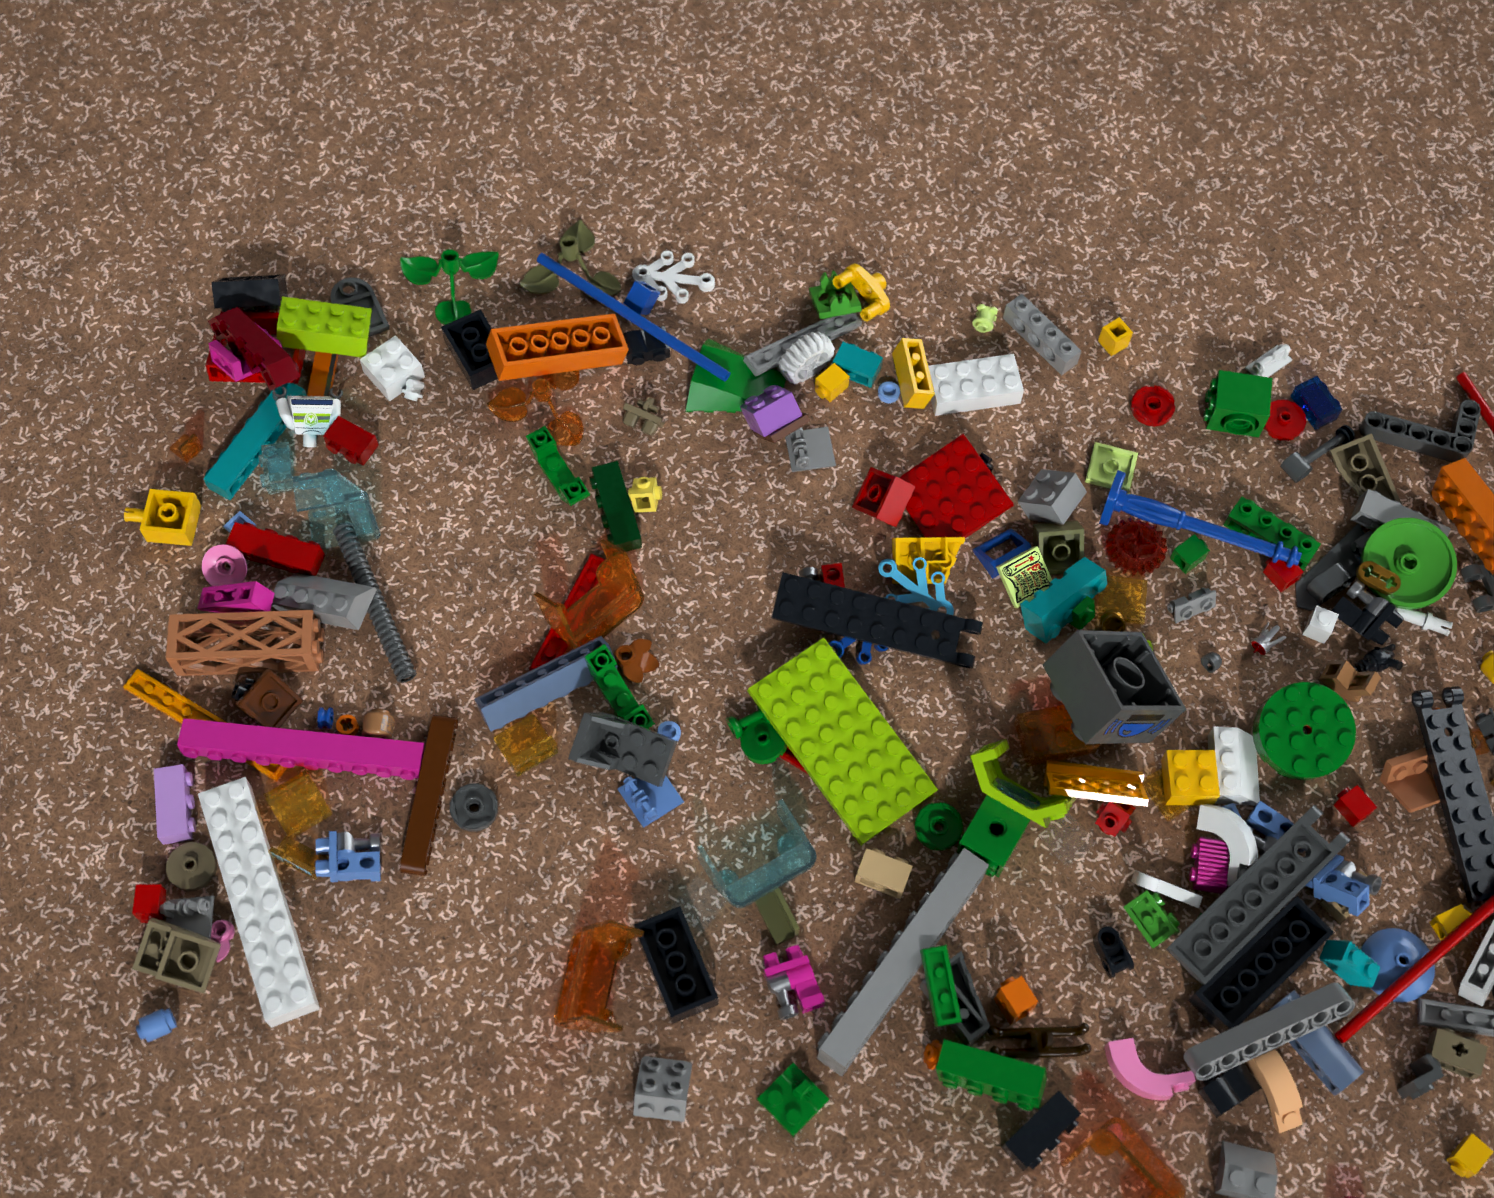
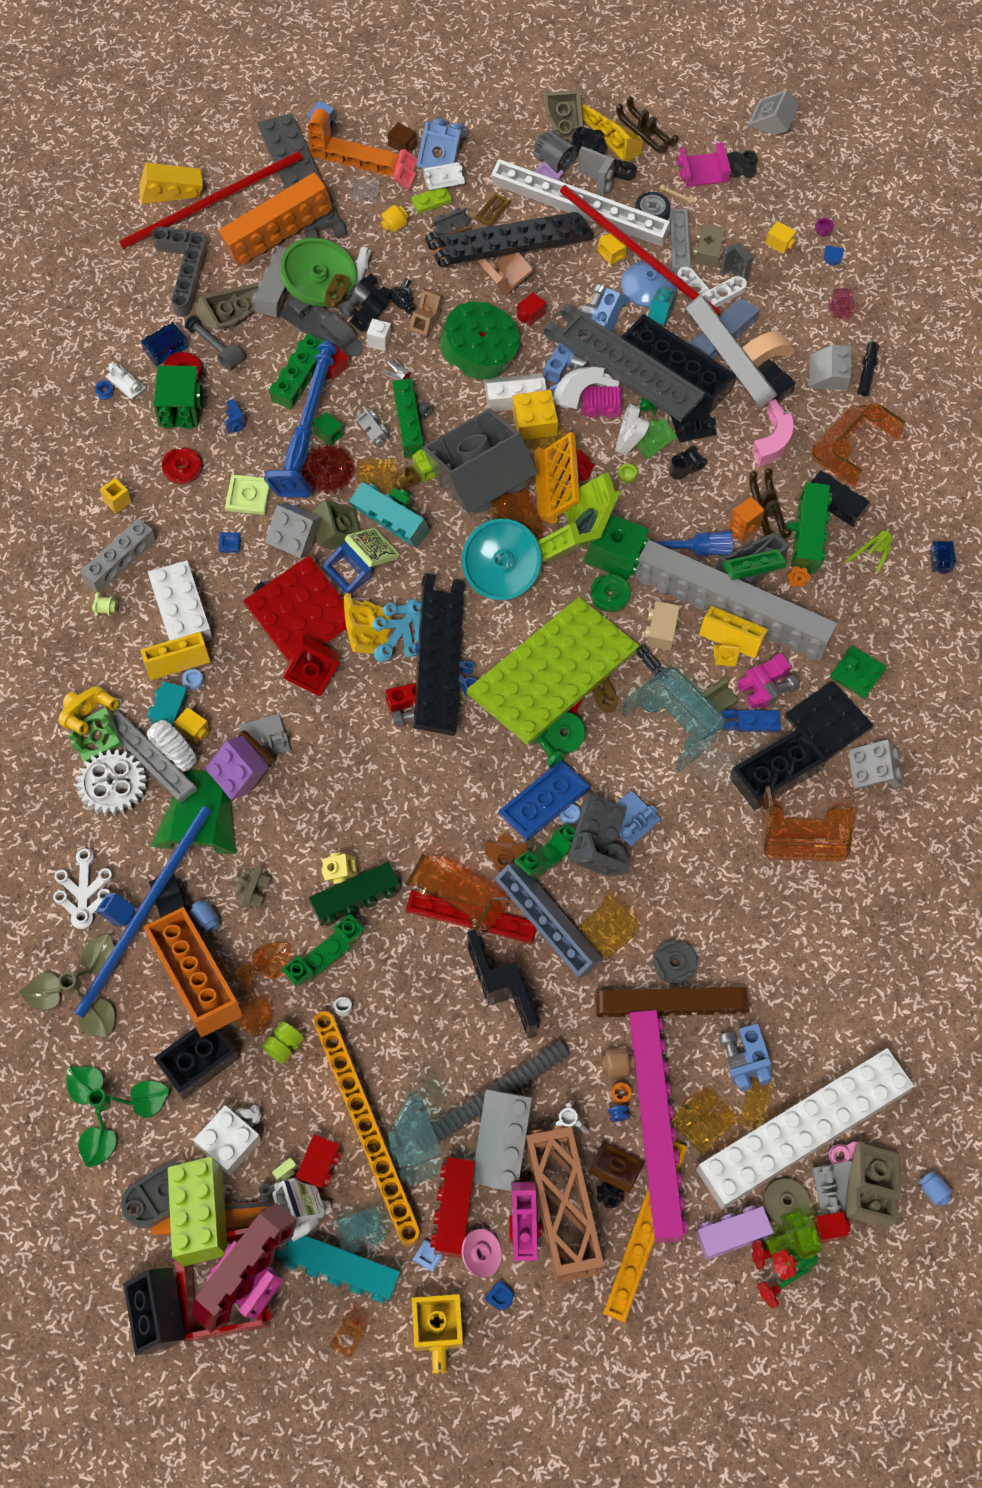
camera: 100 degrees left, 0 degrees up
none -> white gear [76,749,147,817]
none -> blue bush [95,380,114,400]
none -> medium blue brick [190,900,220,934]
none -> blue tile [219,532,241,553]
none -> blue bracket [224,399,246,434]
none -> lime wheel [262,1021,304,1065]
none -> yellowish green plate [272,1157,298,1182]
none -> light orange beam [314,1011,420,1247]
none -> white hinge [334,997,352,1017]
none -> green brick [392,378,423,458]
none -> teal dish [461,519,543,601]
none -> black bracket [467,929,540,1039]
none -> blue tile [485,1280,513,1310]
none -> blue tile [498,760,590,842]
none -> white plant [555,1100,589,1134]
none -> pearl gold beam [591,678,618,713]
none -> lime tile [618,463,638,483]
none -> black axle [636,645,667,681]
none -> blue piece [653,531,733,557]
none -> black hinge [670,404,717,443]
none -> white beam [677,267,747,307]
none -> yellow brick [699,606,768,659]
none -> yellow bracket [713,644,740,667]
none -> blue hinge [721,710,781,732]
none -> red plant [752,1240,818,1309]
none -> clear neon green brick [765,1209,822,1259]
none -> black plate [784,680,874,761]
none -> lime plant [846,531,893,572]

